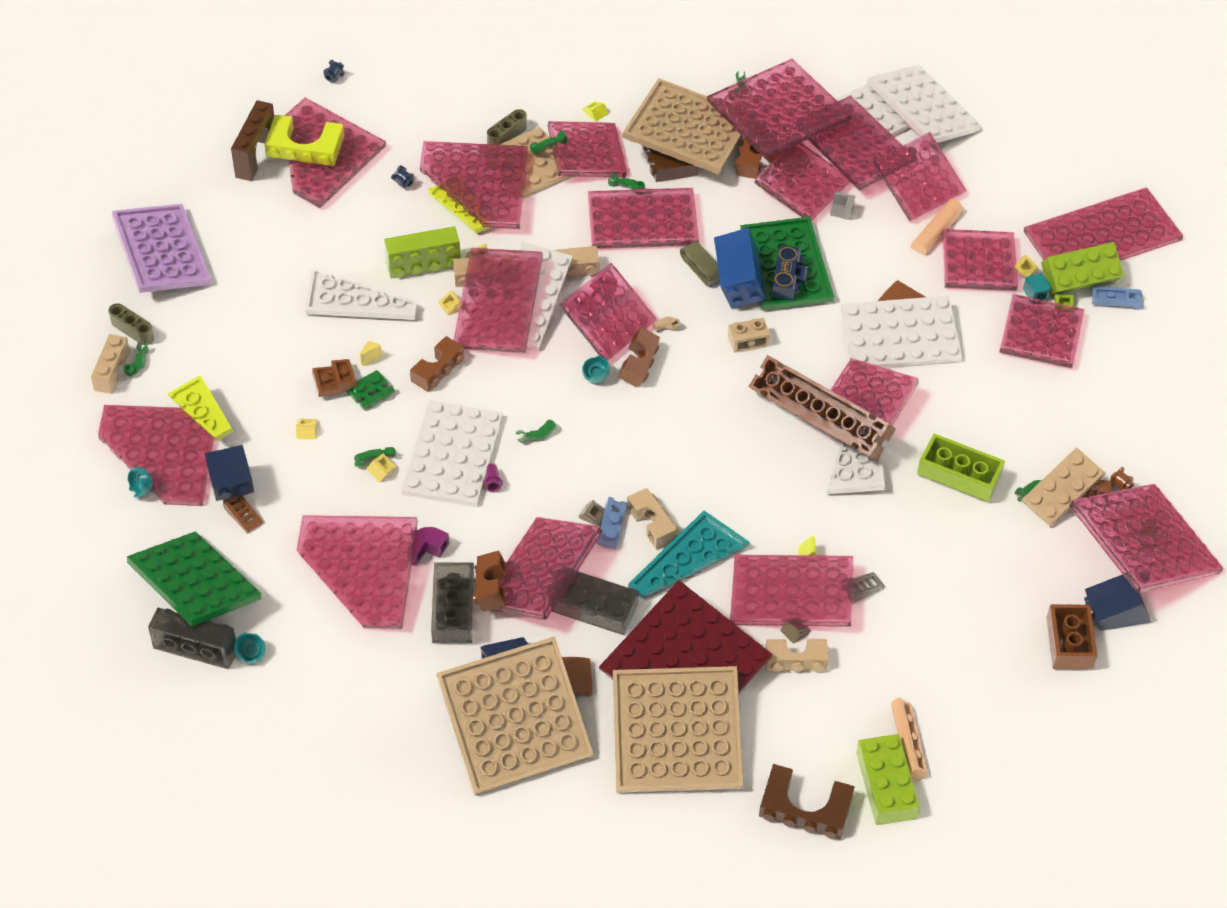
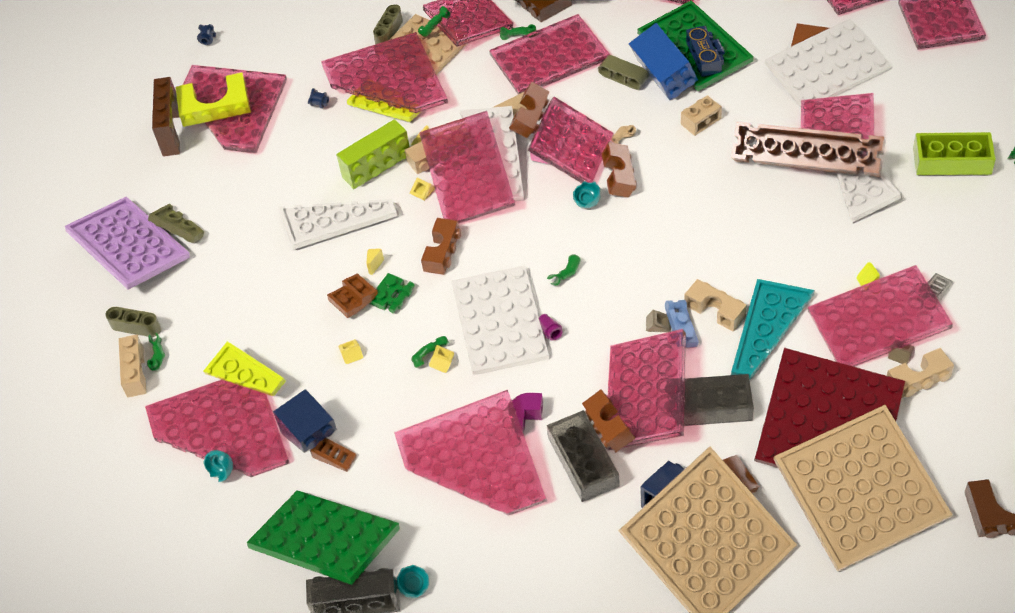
camera: 15 degrees left, 0 degrees up
none -> olive wing [148,203,204,243]
none -> arch [509,81,550,138]

